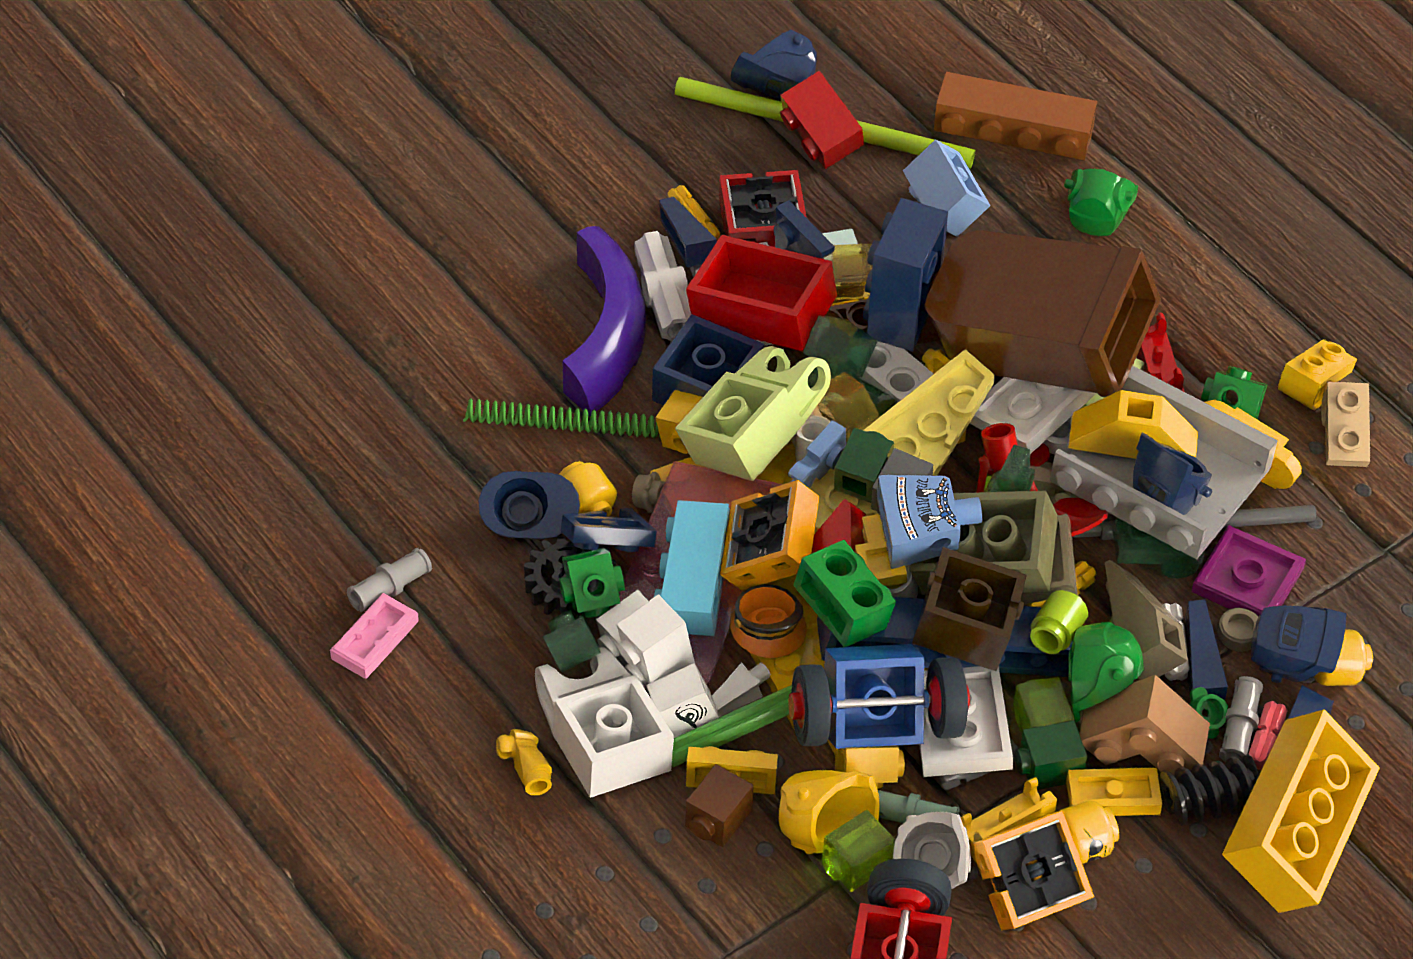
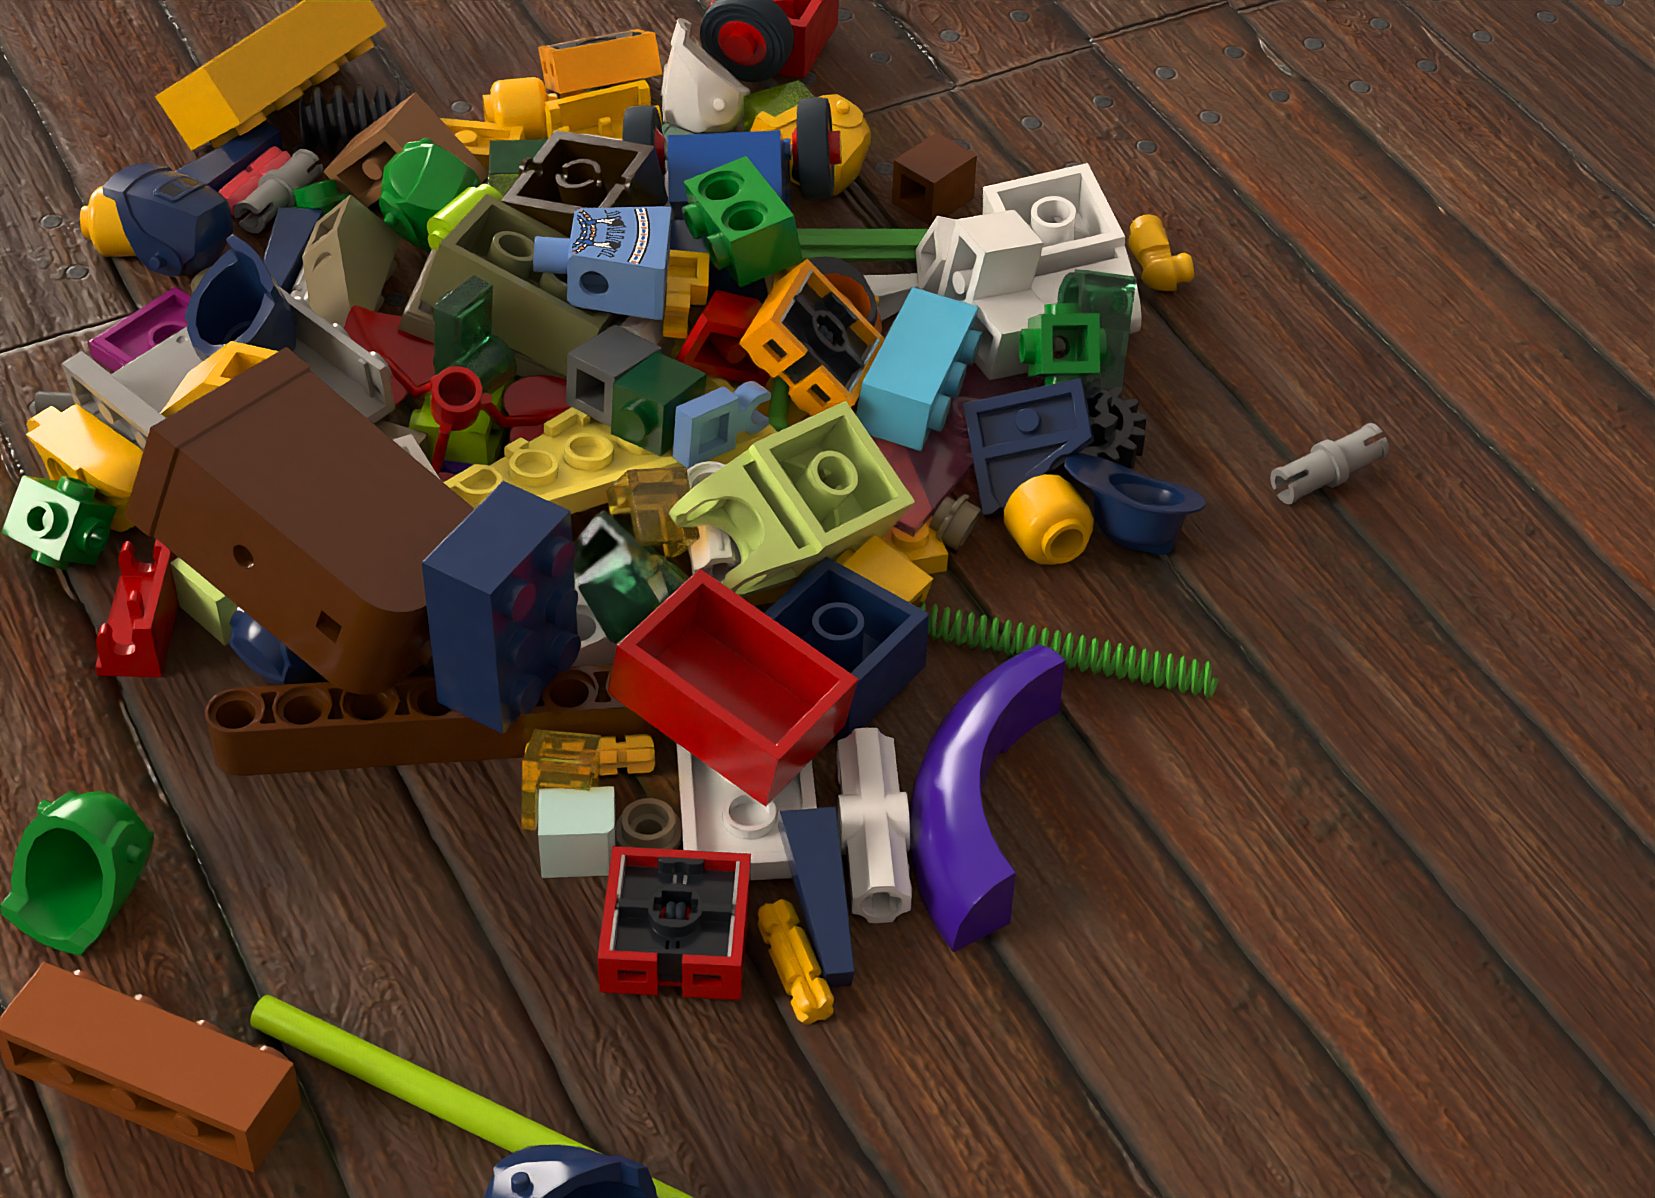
camera: 170 degrees left, 5 degrees down
bright pink plate [330,593,418,679] -> none
yellow plate [686,746,778,794] -> none
dark blue wing [774,200,835,259] -> none
red brick [779,71,864,169] -> none
light blue brick [903,139,990,237] -> none

